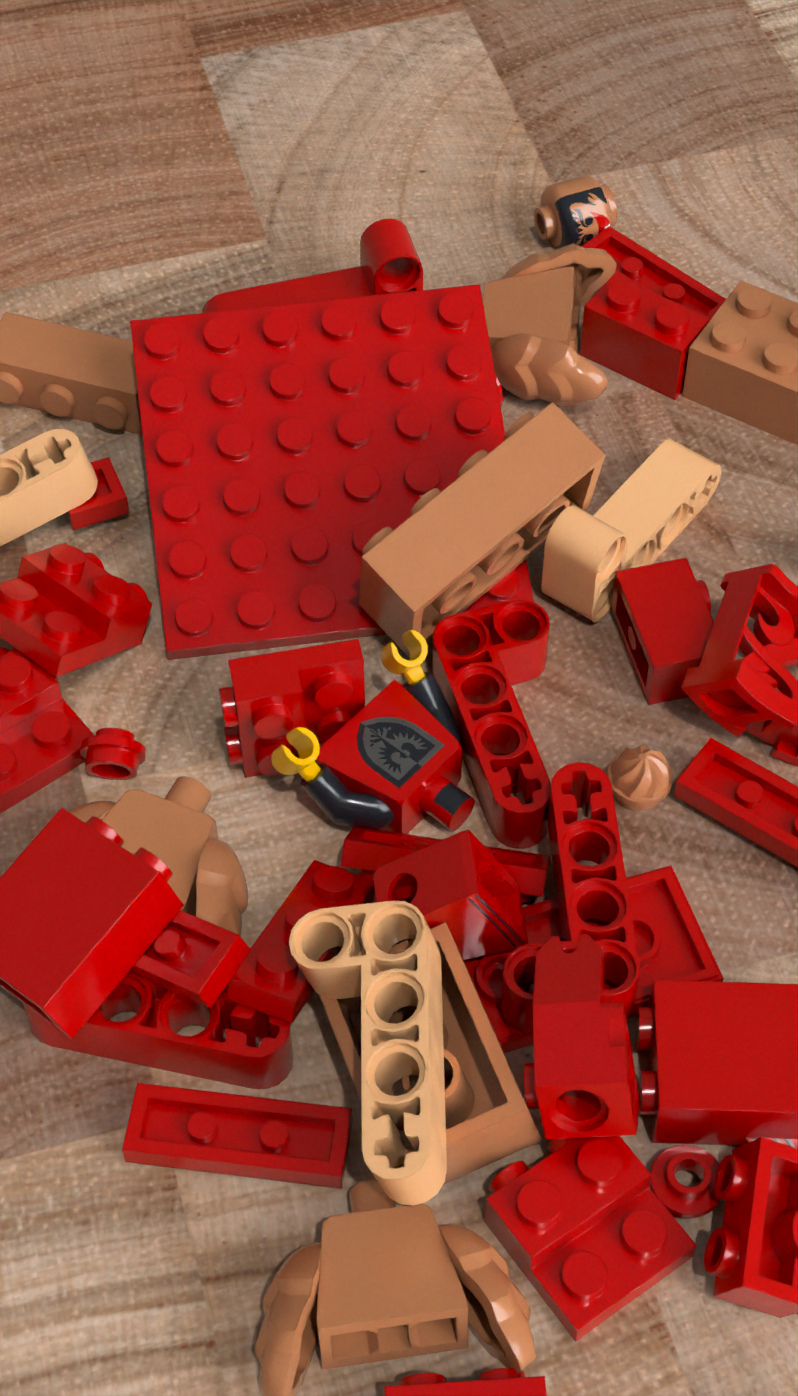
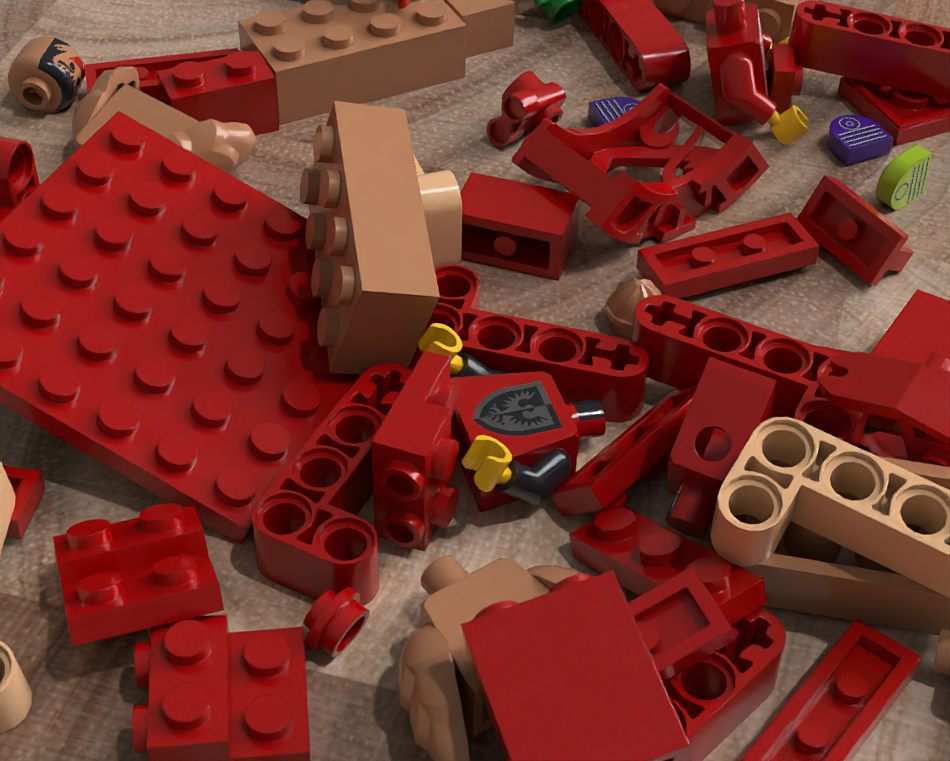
camera: 60 degrees left, 10 degrees down
none -> red beam [252,363,412,606]

